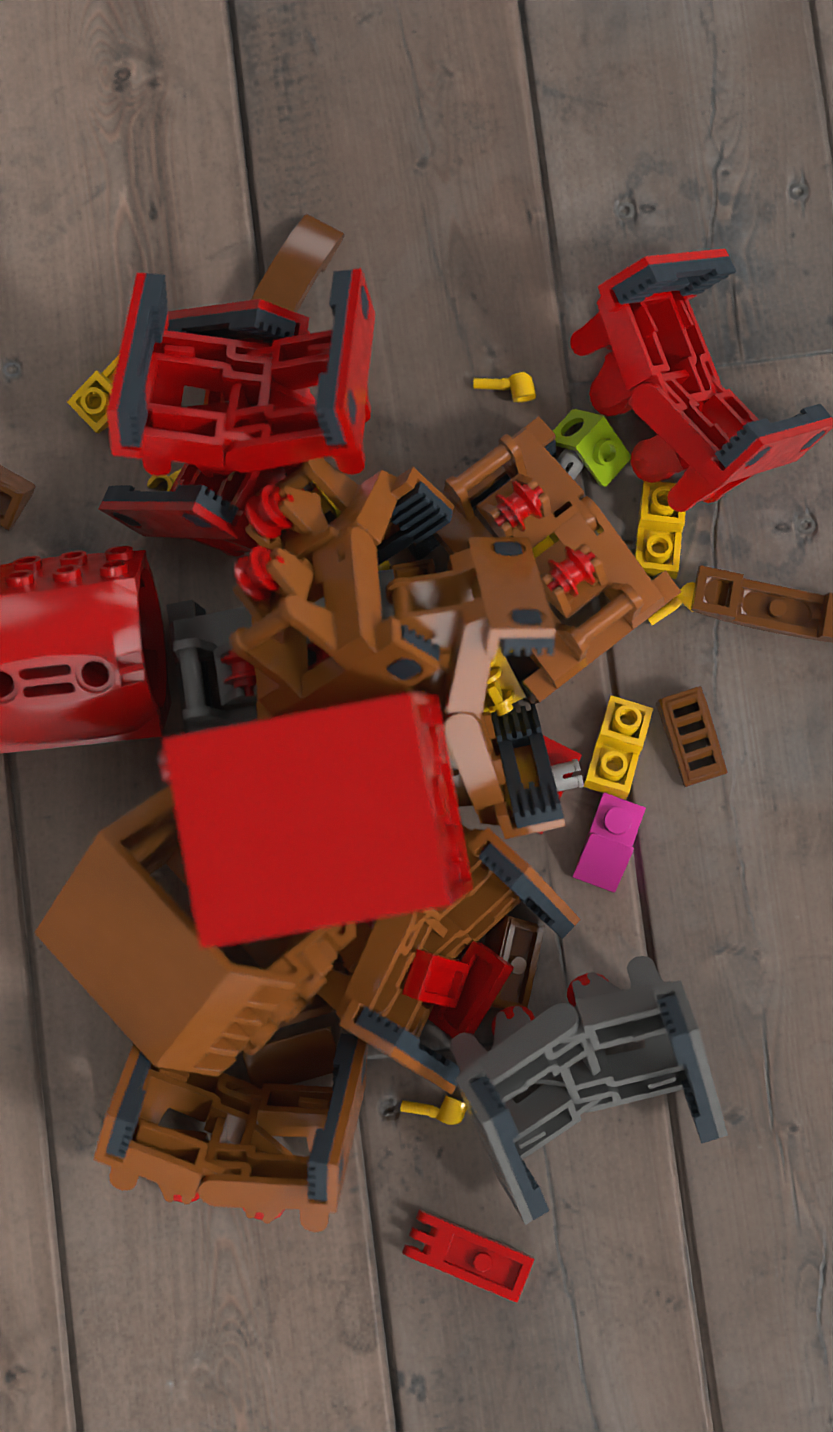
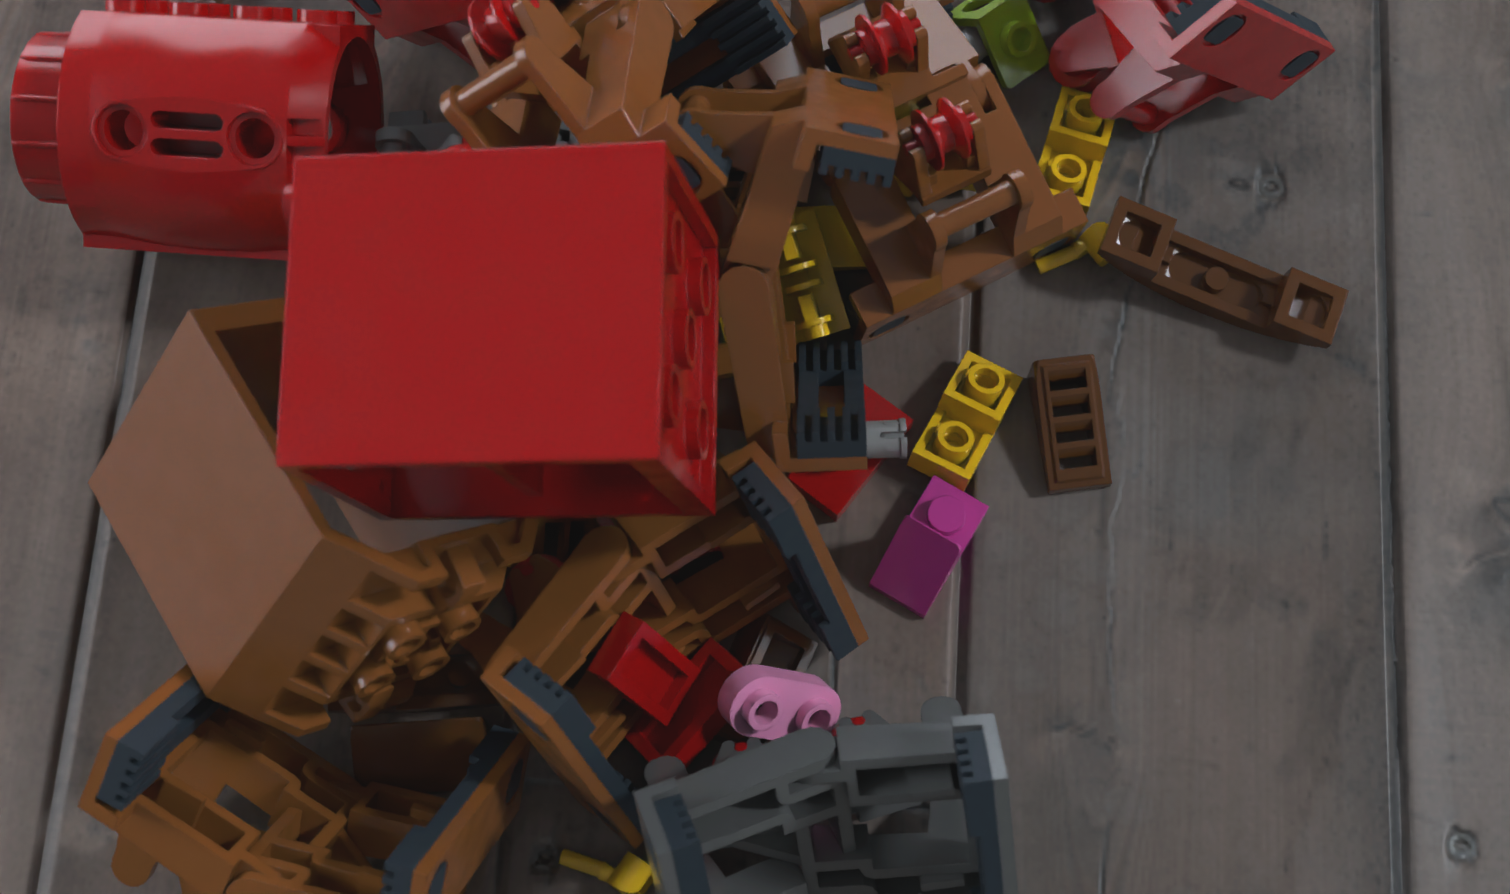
camera: 10 degrees right, 10 degrees down
none -> bright pink plate [717,664,841,740]

